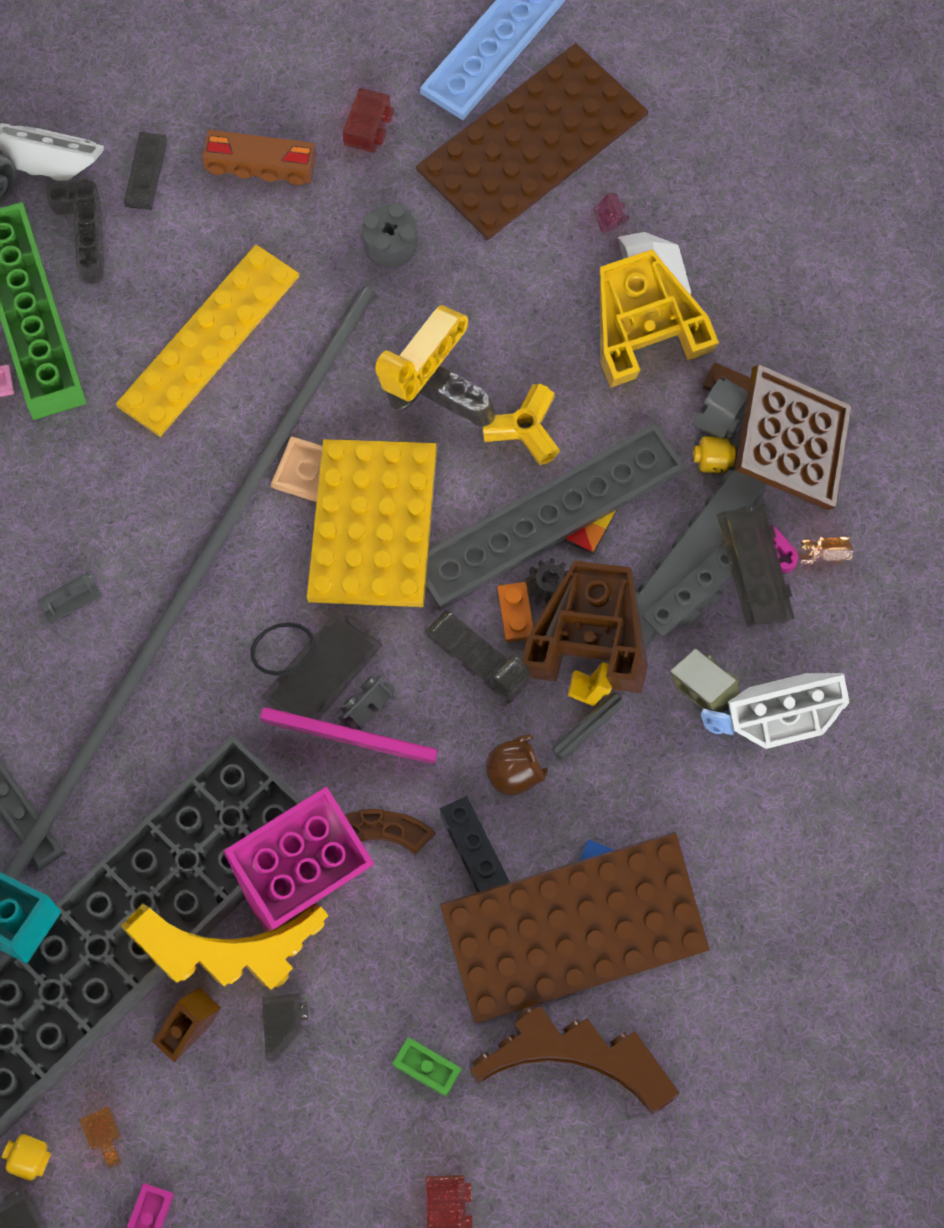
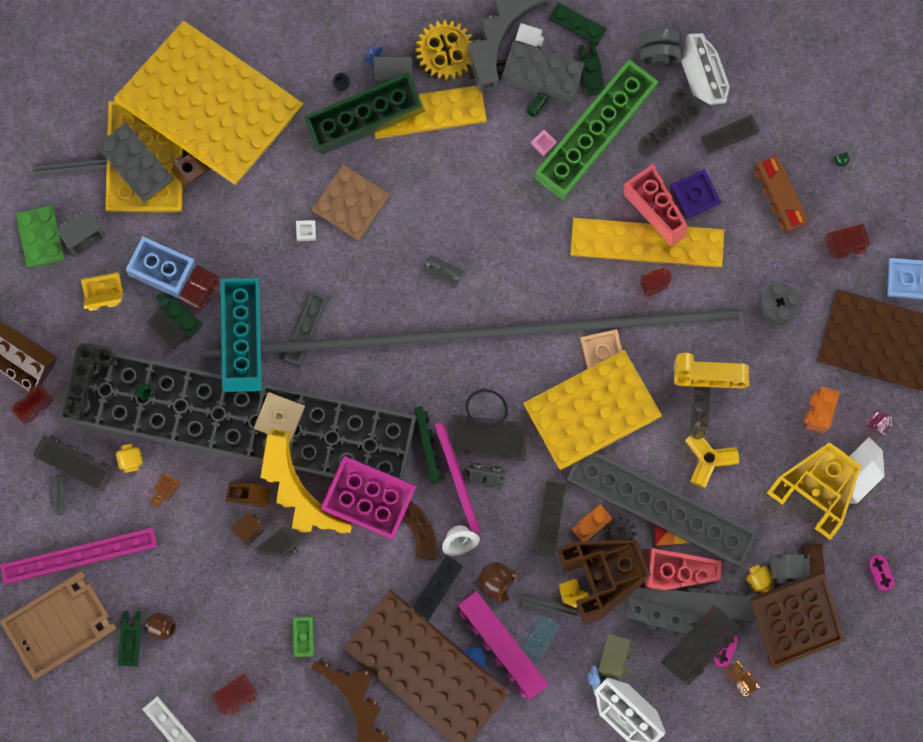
camera: 55 degrees right, 10 degrees up
none -> reddish brown brick [231,513,264,546]
none -> tan plate [254,392,305,443]
none -> dark green plate [415,406,442,485]
none -> white hat [442,525,480,556]
none -> dark pink brick [458,591,549,700]
none -> clear light blue plate [523,616,560,659]
none -> coral wedge [624,163,687,246]
none -> clear red brick [640,266,672,298]
none -> coral wedge [642,548,722,590]
none -> dark purple plate [670,169,721,219]
none -> orange brick [803,386,840,434]
none -> dark green hinge [833,152,849,167]
none -> dark pink beam [868,555,894,591]

